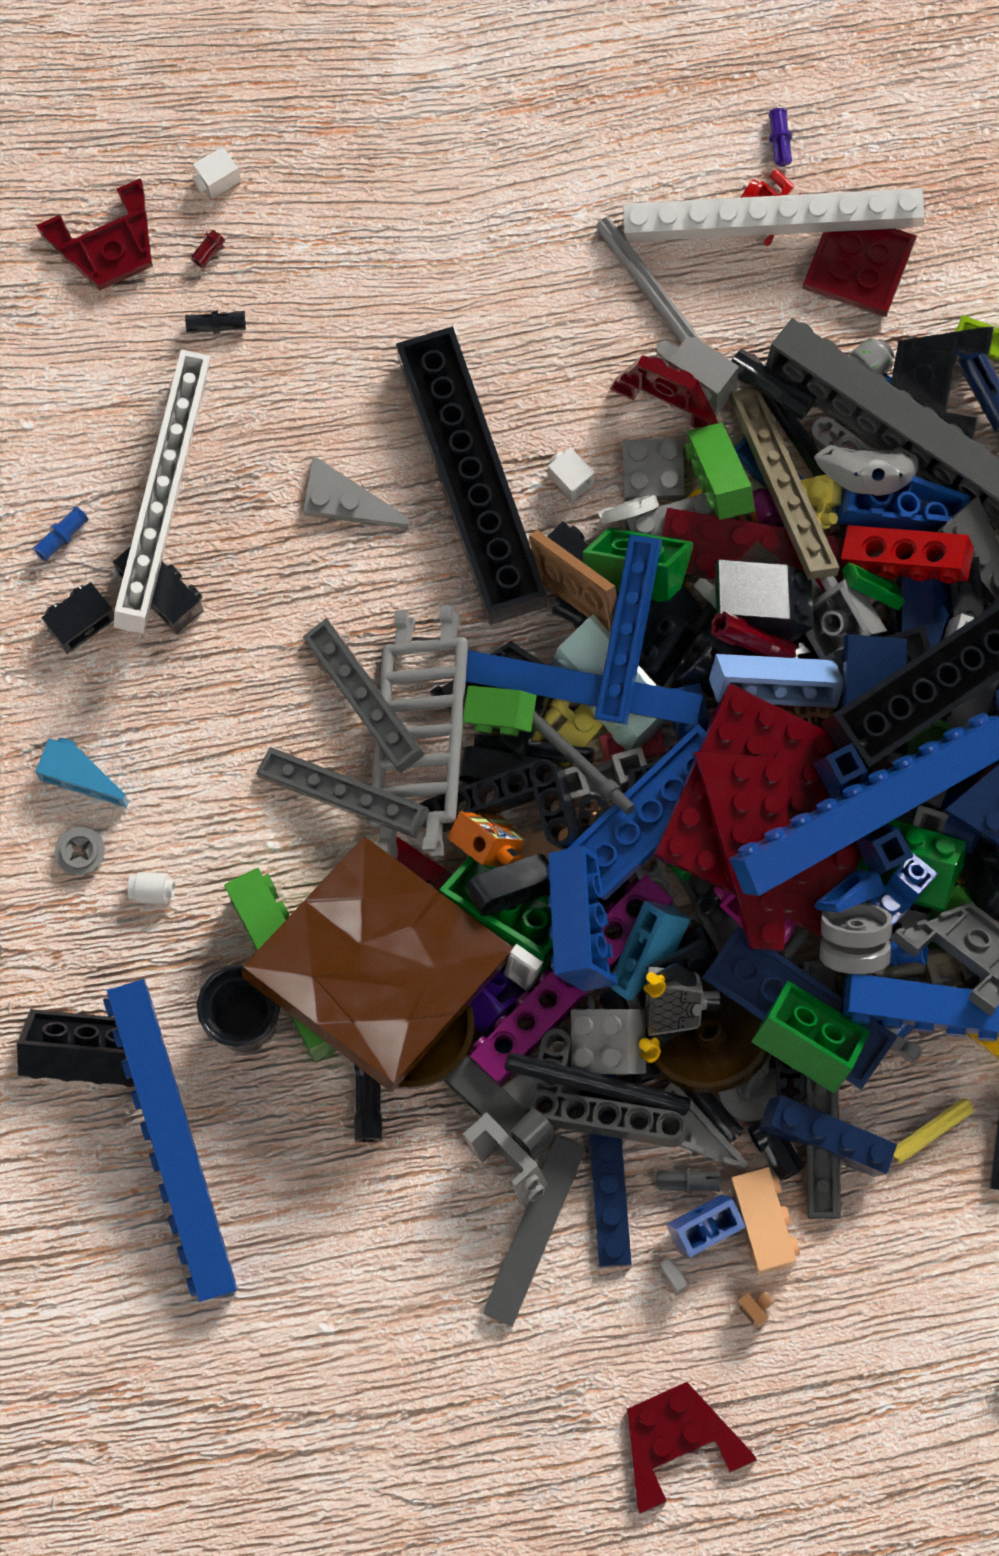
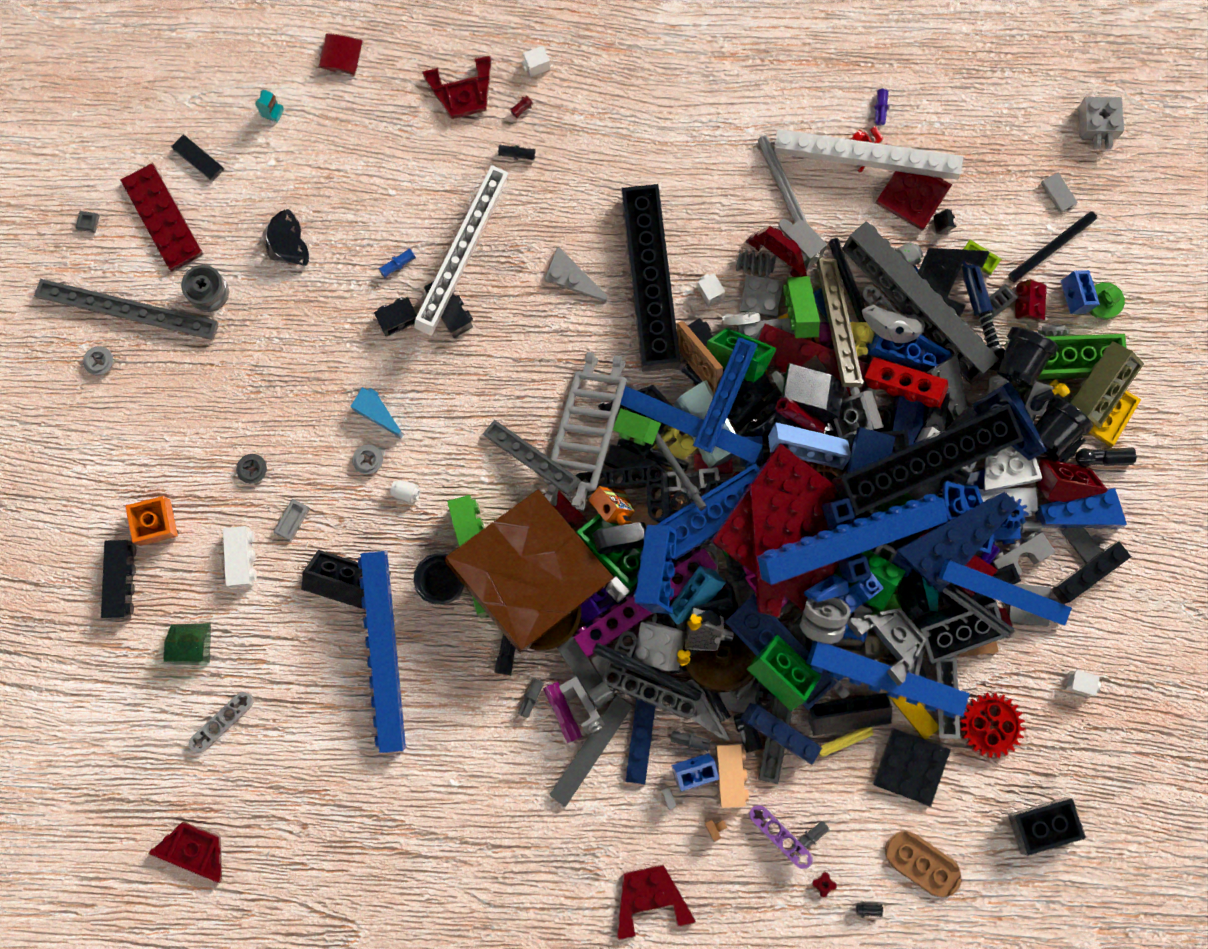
camera: 10 degrees right, 5 degrees up
dark grey tile [303,618,425,773] -> none
black axle [731,349,817,420] -> none
green tile [842,562,905,610] -> none
none -> dark grey axle [518,678,545,718]
none -> magenta axle [543,682,583,744]
none -> dark grey piece [736,249,776,277]
none -> medium lavender beam [750,805,813,869]
none -> dark grey axle [791,821,830,855]
none -> black brick [808,693,892,736]
none -> dark red plate [812,872,837,897]
none -> black tile [933,209,957,234]

